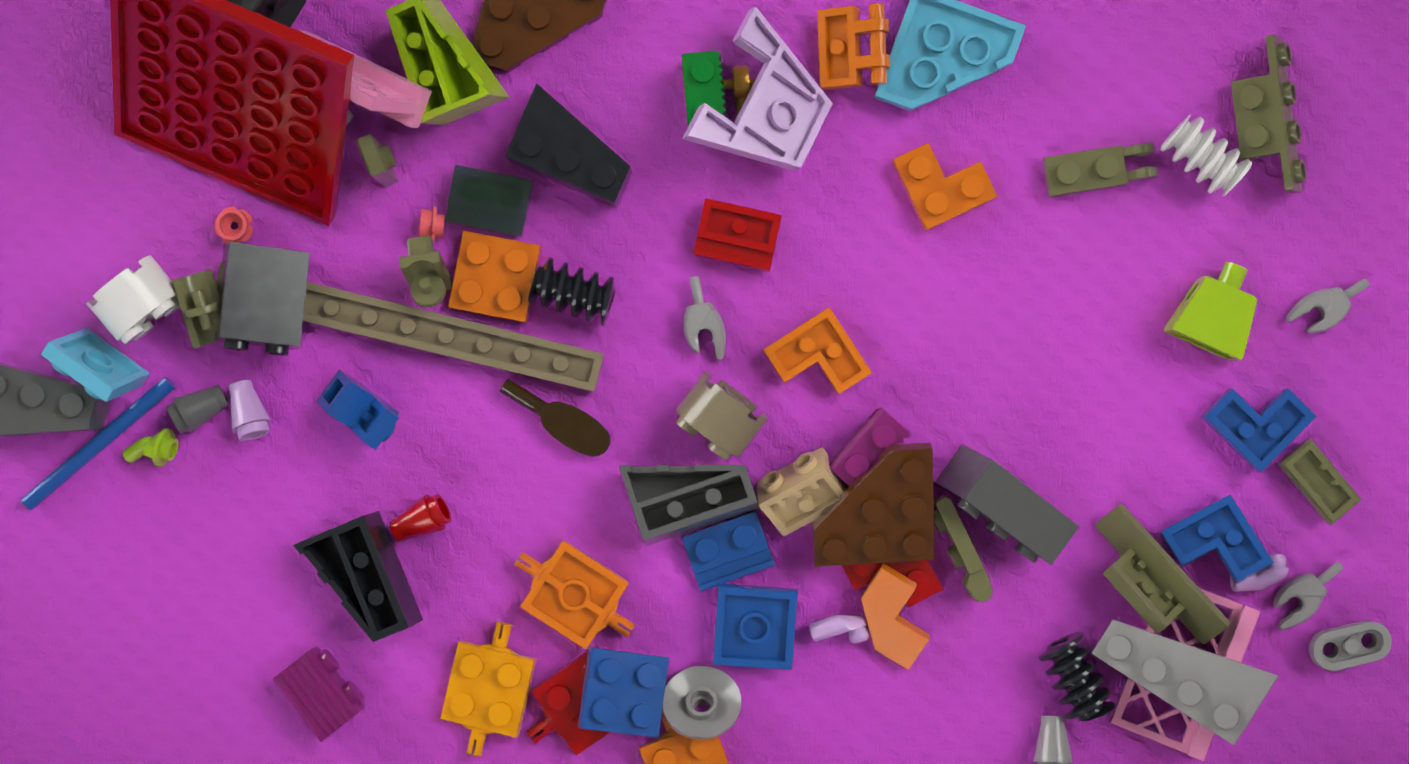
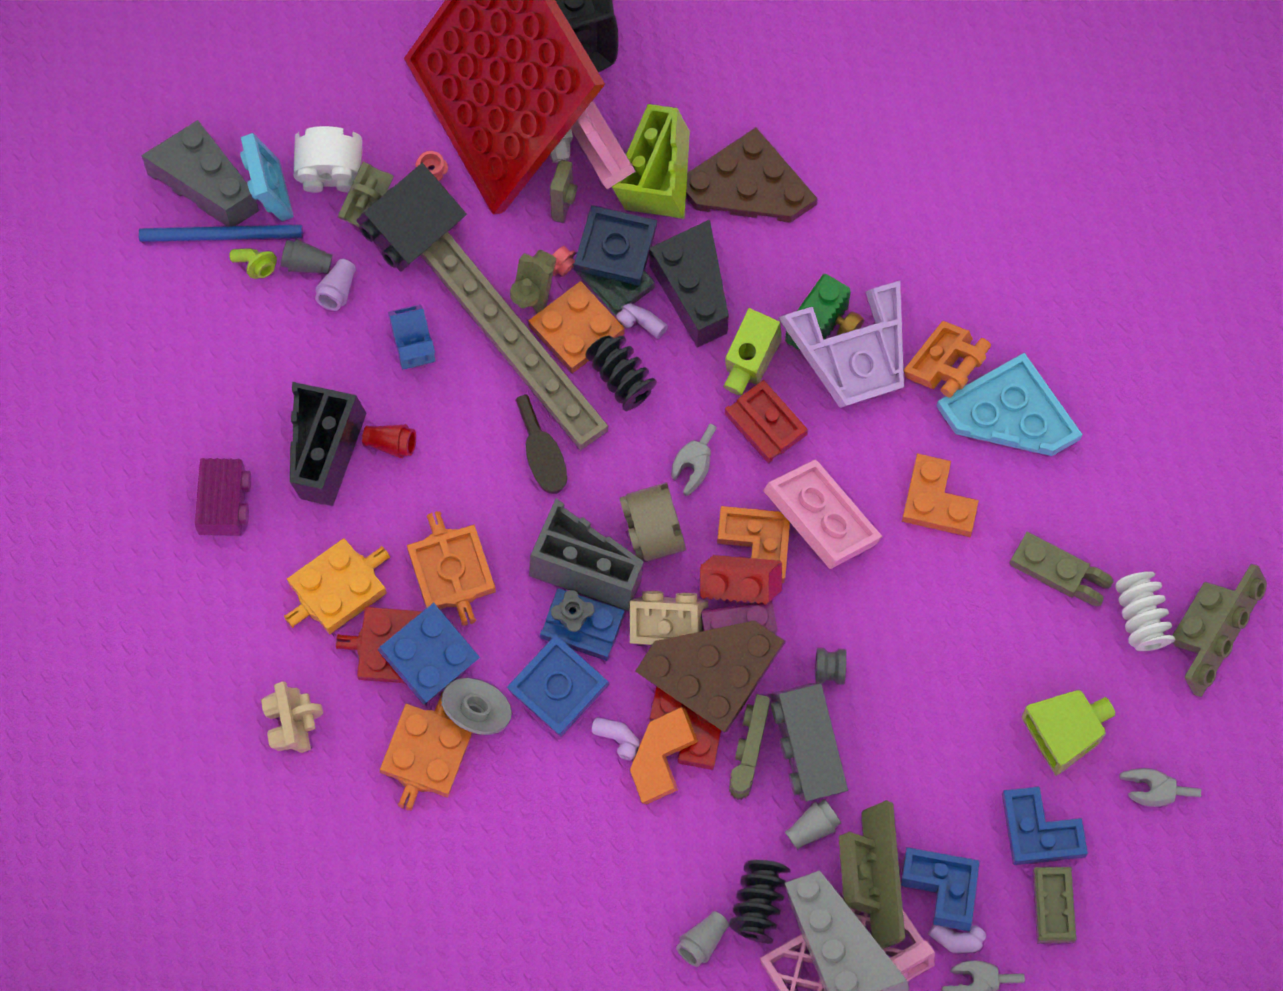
camera: 30 degrees right, 20 degrees down
none -> dark grey plate [551,590,594,632]
none -> dark blue tile [574,205,657,286]
none -> lavender arm [617,303,668,339]
none -> red brick [700,555,782,605]
none -> lime torso [723,308,782,396]
none -> bright pink plate [763,459,882,569]
none -> light grey cone [785,799,841,850]
none -> dark grey wheel [815,648,846,685]

